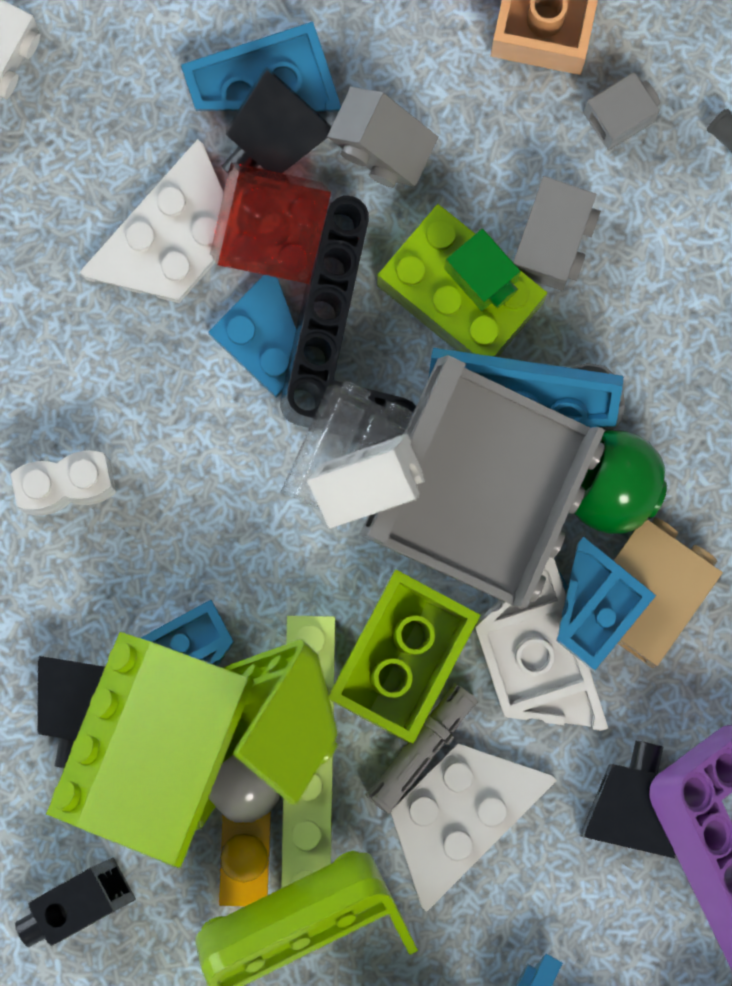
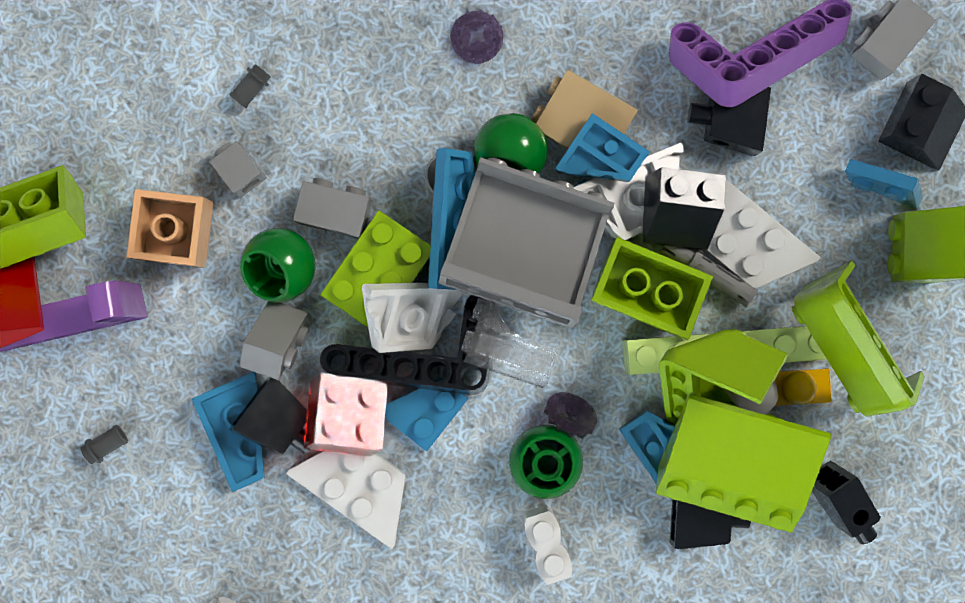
camera: 90 degrees left, 5 degrees up
white hinge [307,433,424,529] -> none
green brick [444,228,521,311] -> none
none -> green wheel [240,228,316,303]
none -> white wing [362,283,470,353]
none -> green wheel [509,424,583,499]
none -> clear purple gear [544,392,597,439]
none -> black slope [642,167,726,250]

